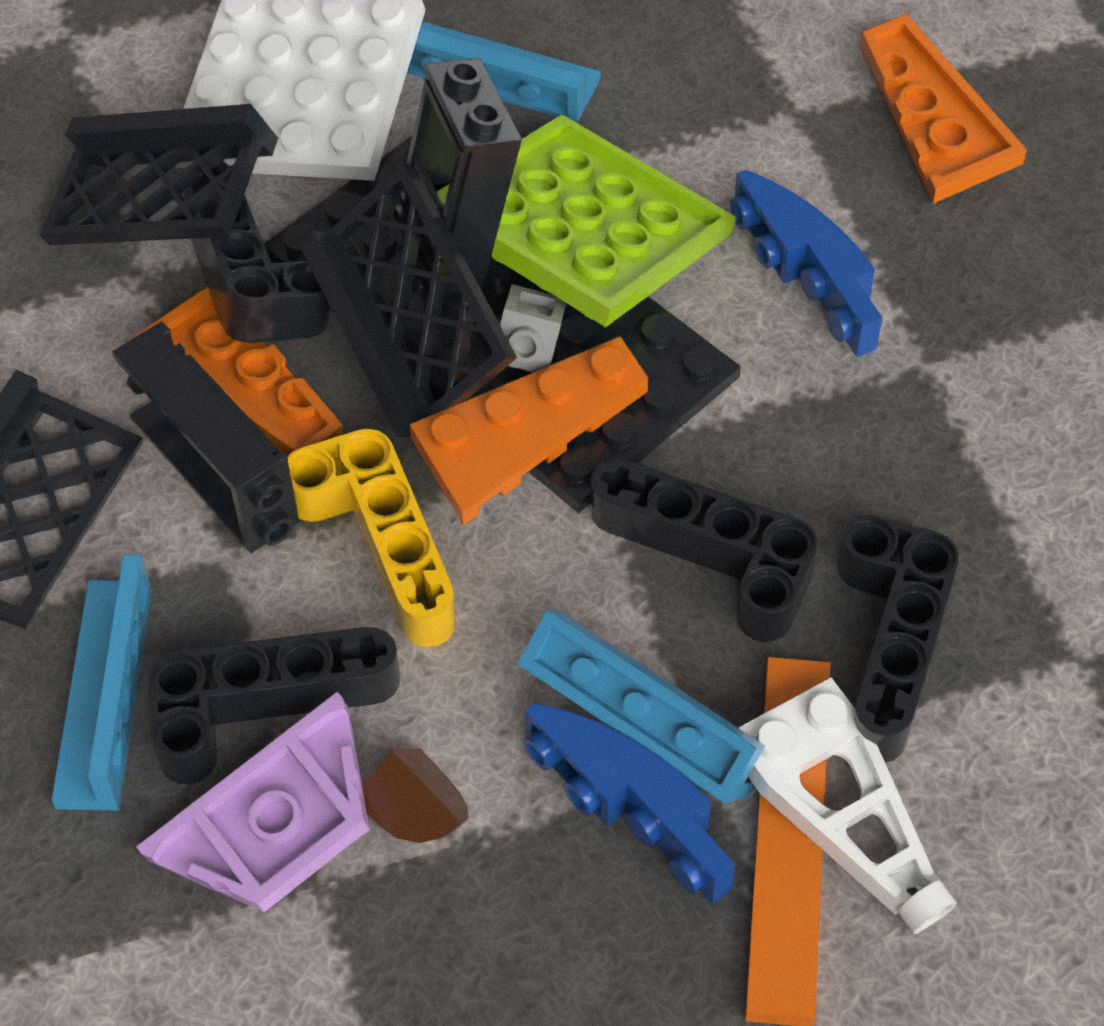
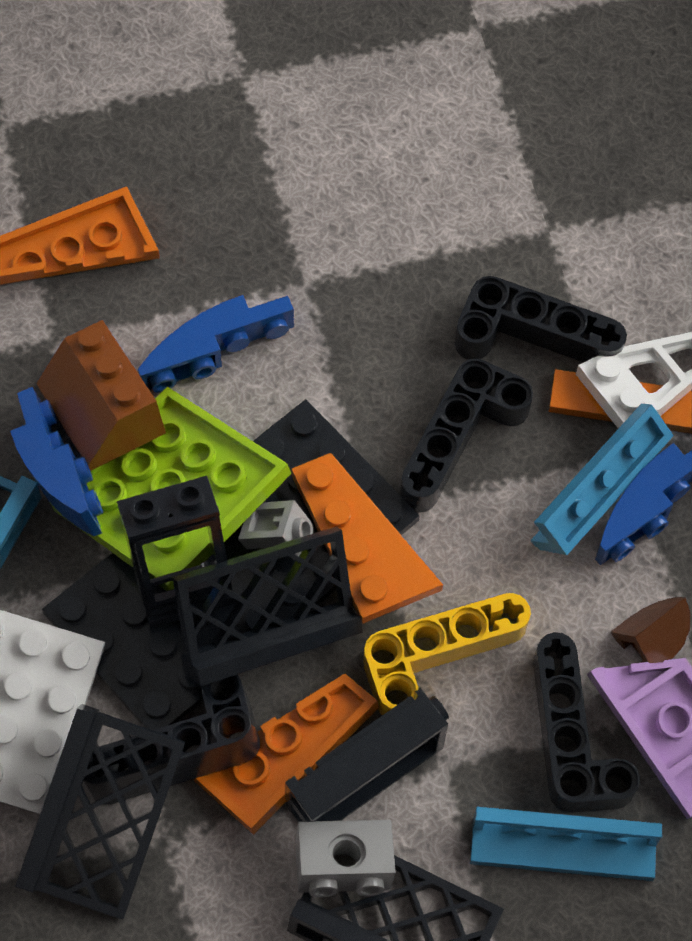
camera: 90 degrees left, 10 degrees up
none -> blue slope [10,387,103,536]
none -> dark orange slope [36,320,166,471]
none -> light grey brick [295,820,396,897]

